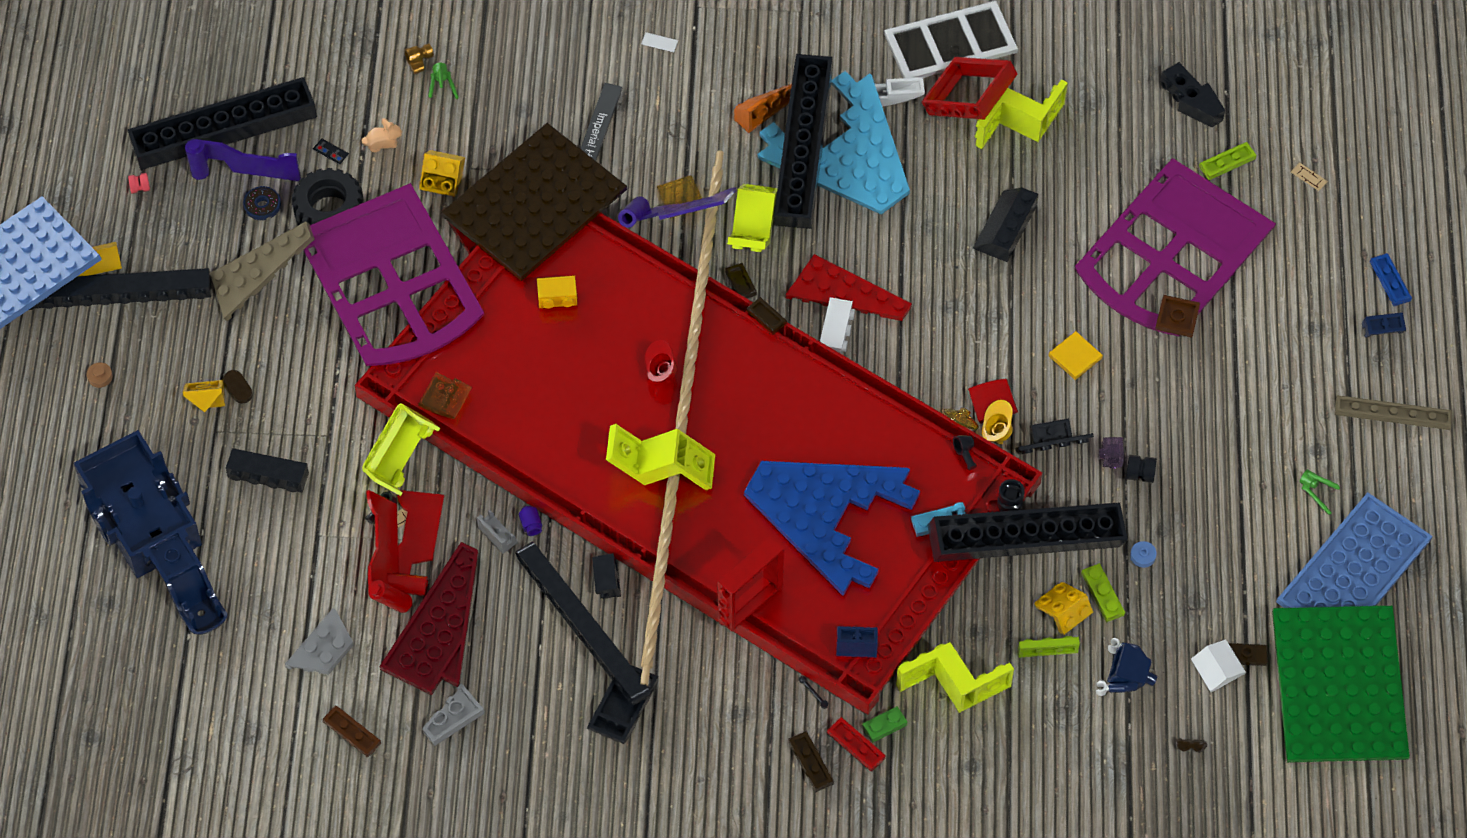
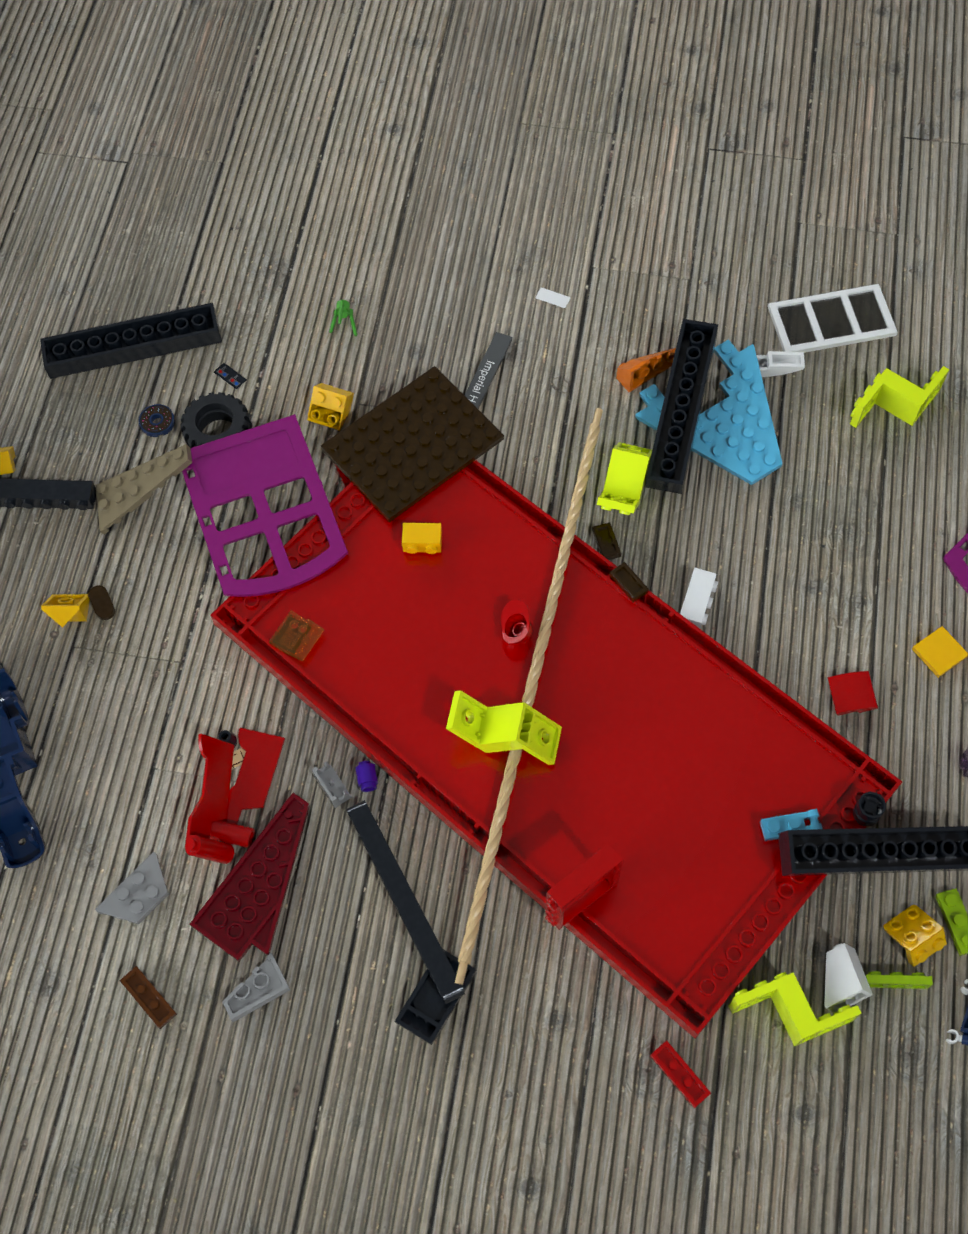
camera: 10 degrees right, 5 degrees up
coral wheel [128,173,150,194] -> none
dark purple door [185,139,301,181] -> none
black brick [226,448,309,493] -> none
light nougat animal [362,118,402,152] -> none
neon yellow windscreen [362,403,440,496] -> none
pearl gold piece [404,43,434,74] -> none
black hinge [592,553,621,599] -> none
dark purple door [618,187,737,228] -> none
clear yellow tile [657,175,702,218] -> none
blue wing [744,461,920,595] -> none
red wing [785,254,912,321] -> none
dark brown plate [788,731,834,793] -> none
black hinge [799,676,828,709] -> none
dark blue hinge [836,626,878,657] -> none
bright green plate [862,706,908,743] -> none
red window [921,57,1018,120] -> none
clear yellow dish [943,407,979,430] -> none
black bar [953,435,977,470] -> none
black slope [973,187,1039,262] -> none
yellow piece [982,400,1013,444] -> none
black bracket [1015,418,1094,454] -> none
none -> white slope [824,943,873,1013]

